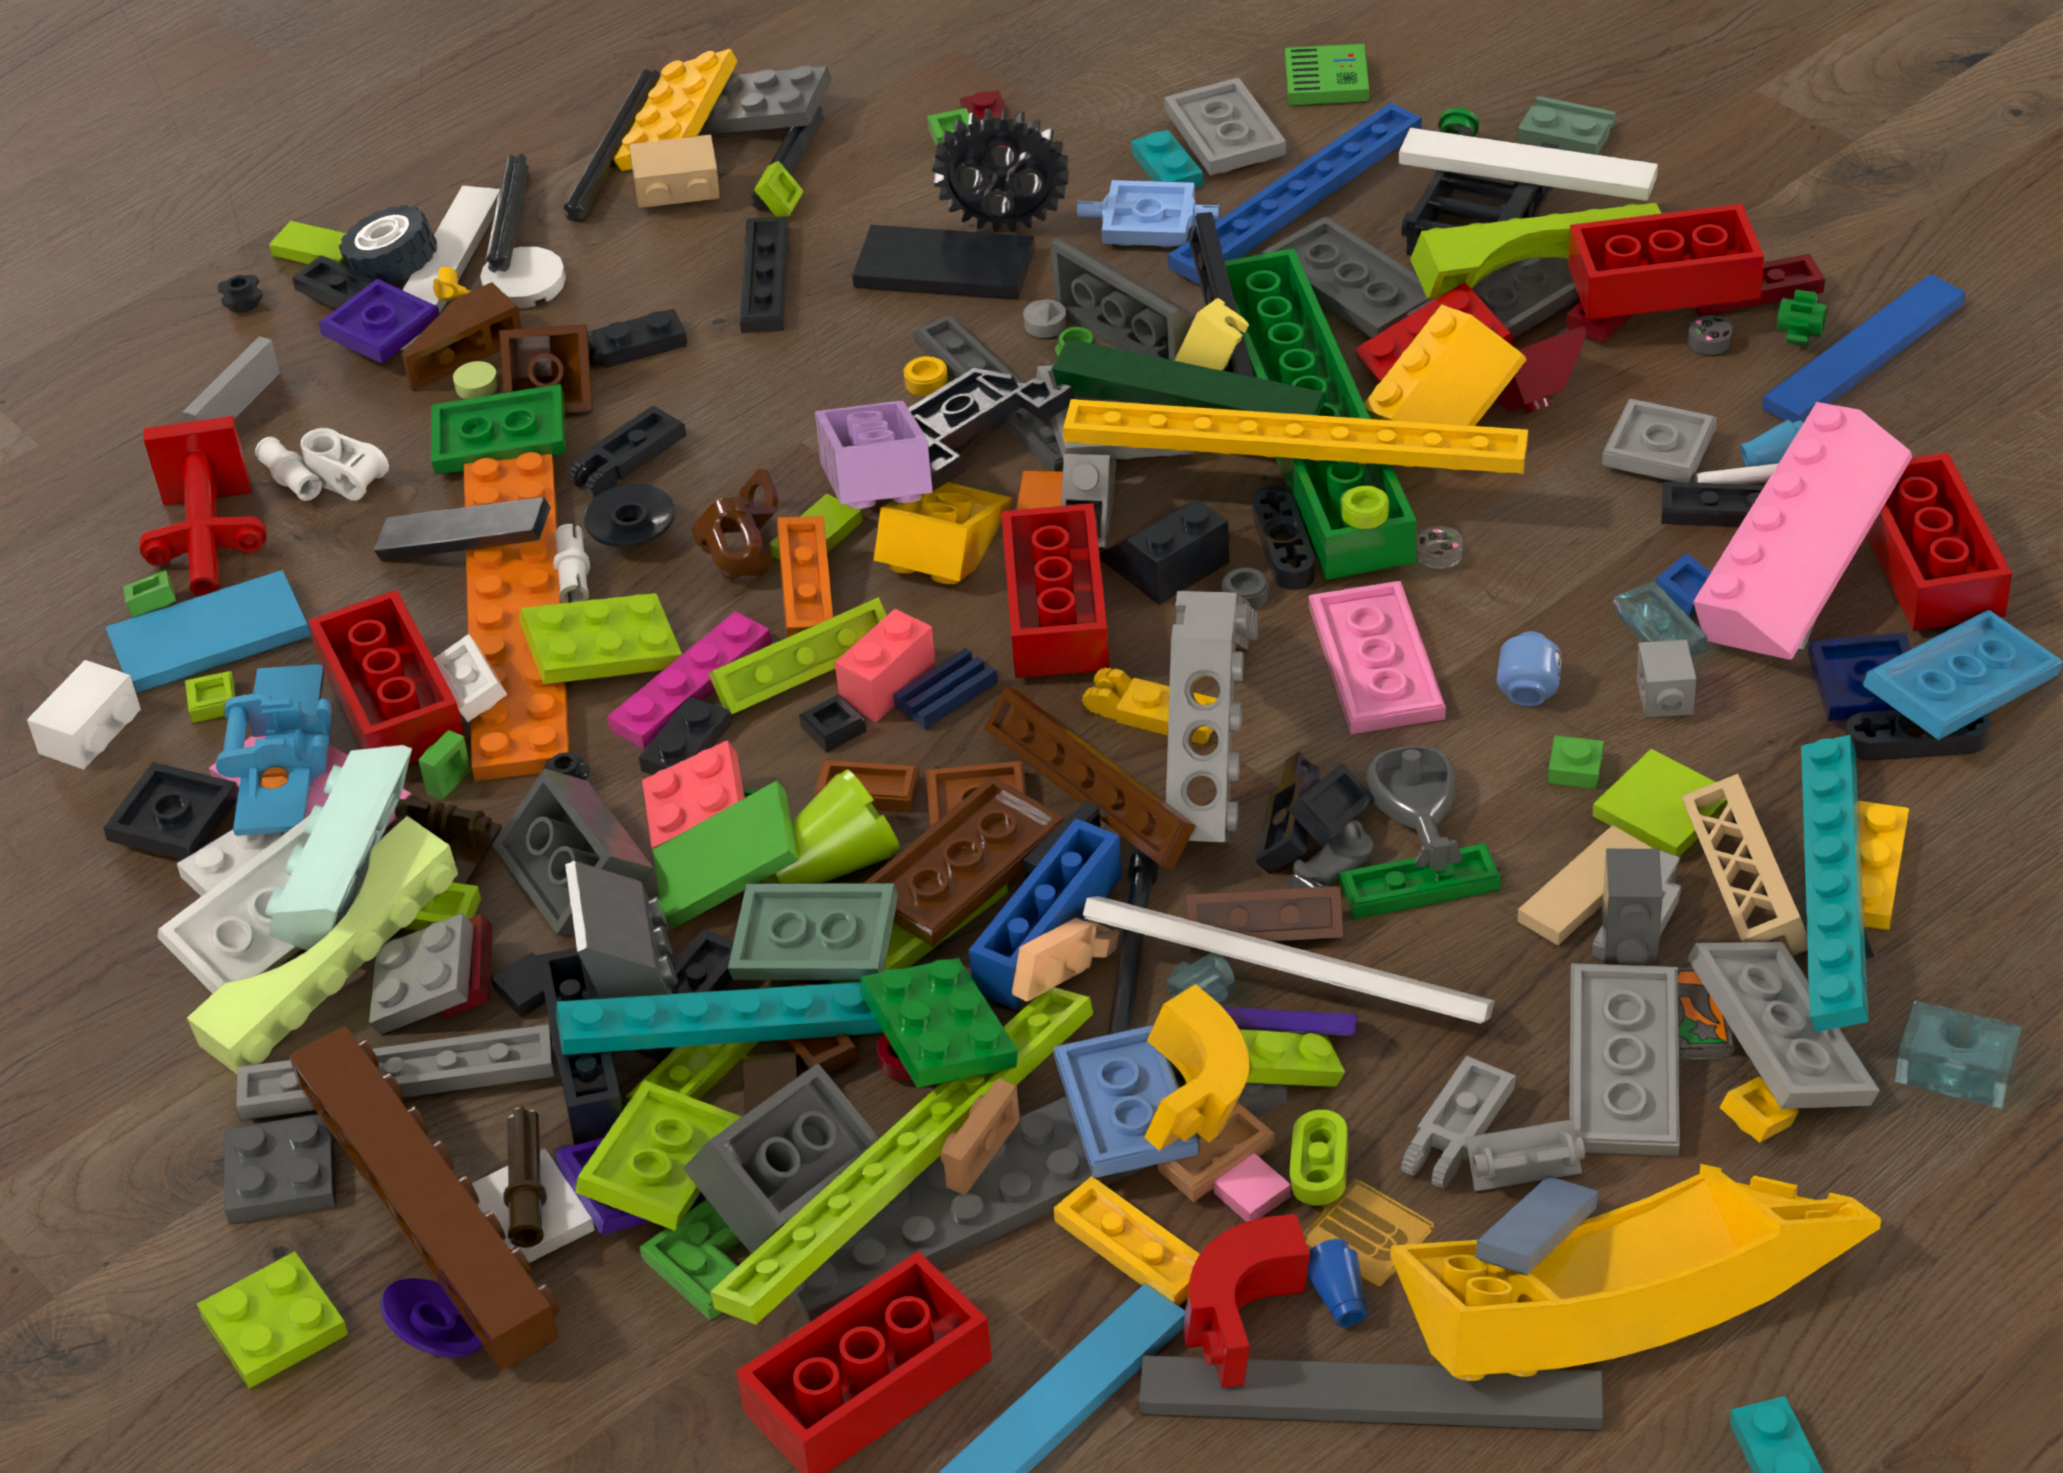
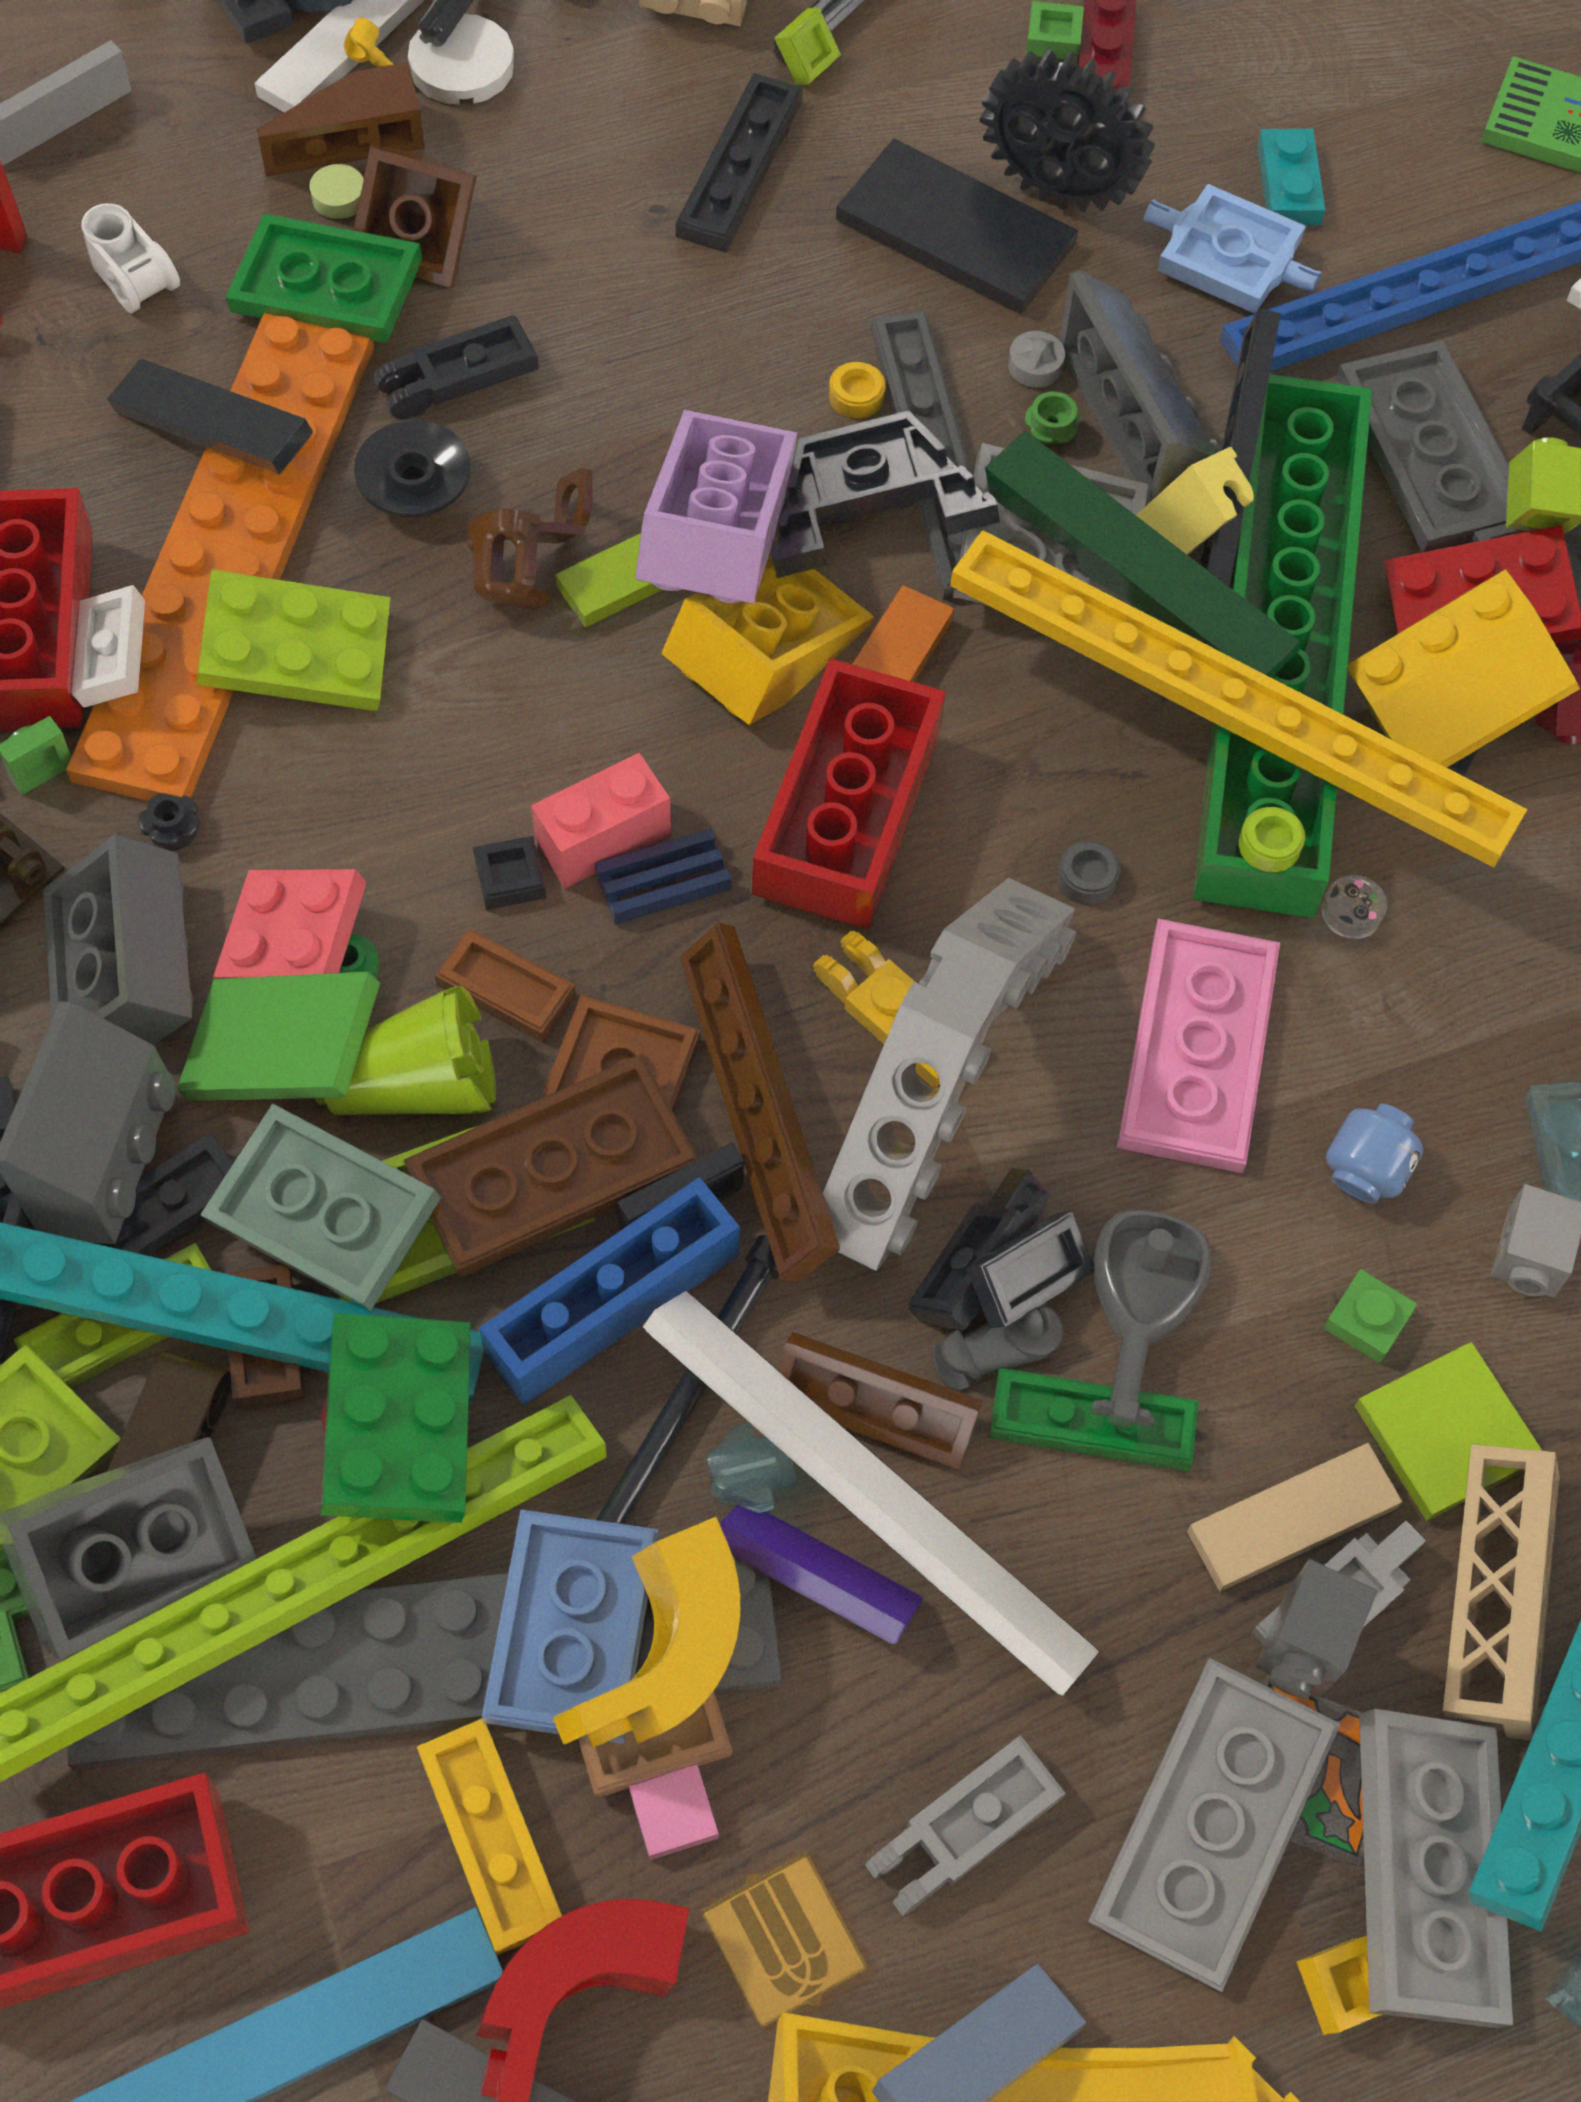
camera: 15 degrees right, 20 degrees up
white pin [255,437,322,501] -> none
dark purple tile [318,279,440,363] -> none
white pin [553,524,590,603] -> none
black hinge [588,308,688,368] -> none
dark pink plate [607,611,772,750] -> none
black plate [639,696,732,775] -> none
lime plate [708,597,887,715] -> none
orange plate [777,516,833,638] -> none
medium nougat plate [941,1078,1020,1195] -> none
light nougat hinge [1012,918,1120,1001] -> none
light grey slope [1061,453,1116,548] -> none
black slope [1099,499,1230,605] -> none
light grey plate [1164,77,1286,175] -> none
lime plate [1240,1030,1345,1087] -> none
black beam [1252,486,1315,590] -> none
lime plate [1290,1110,1348,1206] -> none
blue cone [1307,1239,1368,1327] -> none
light grey hinge [1466,1119,1585,1192] -> none

